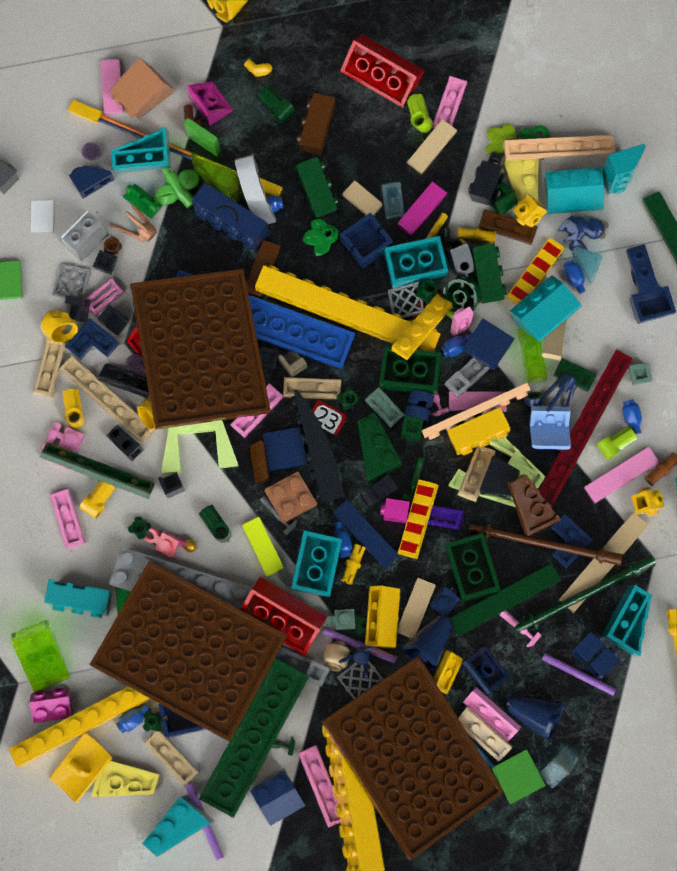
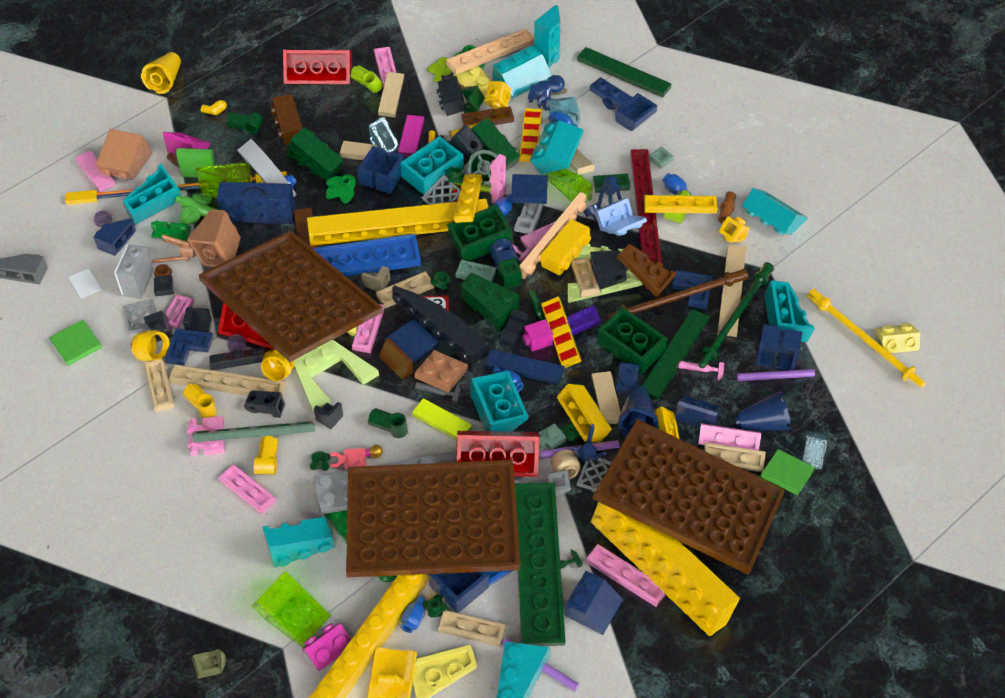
camera: 35 degrees left, 25 degrees down
yellow pin [341,544,366,585] -> none
bright pink tile [584,447,659,504] -> none
none -> nougat slope [187,209,241,267]
none -> yellow tile [644,195,718,213]

